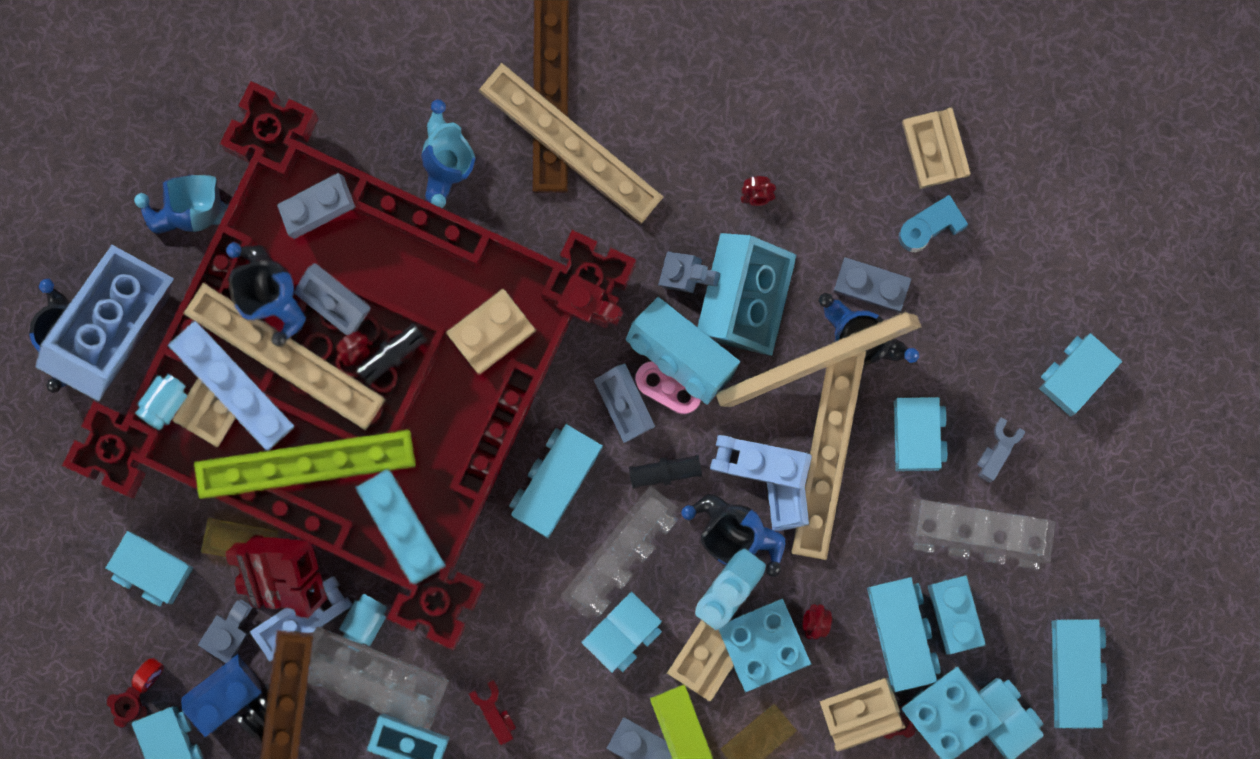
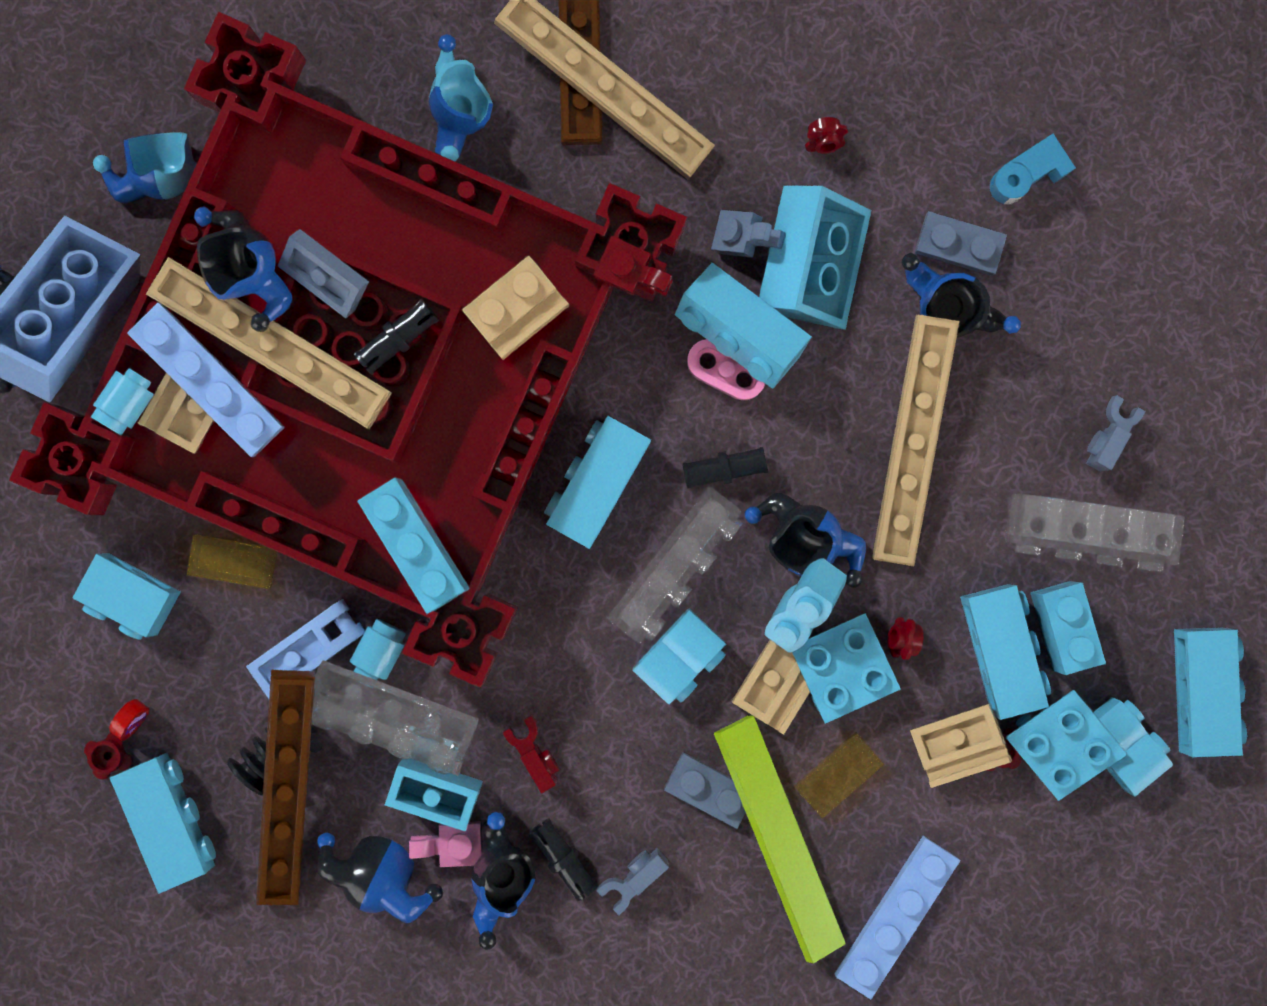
camera: 10 degrees left, 5 degrees up
blue brick [181,654,262,737] -> none
lime tile [194,430,415,499] -> none
sand blue plate [198,599,253,663] -> none
dark red hips [225,534,327,619] -> none
sand blue plate [277,173,355,239] -> none
dark red plate [337,332,374,367] -> none
sand blue plate [594,364,655,443] -> none
light blue plate [710,435,812,490] -> none
tan tile [716,312,921,407] -> none
light blue tile [767,483,809,531] -> none
medium azure brick [894,397,947,471] -> none
tan plate [902,107,970,189] -> none
medium azure brick [1039,333,1122,417] -> none

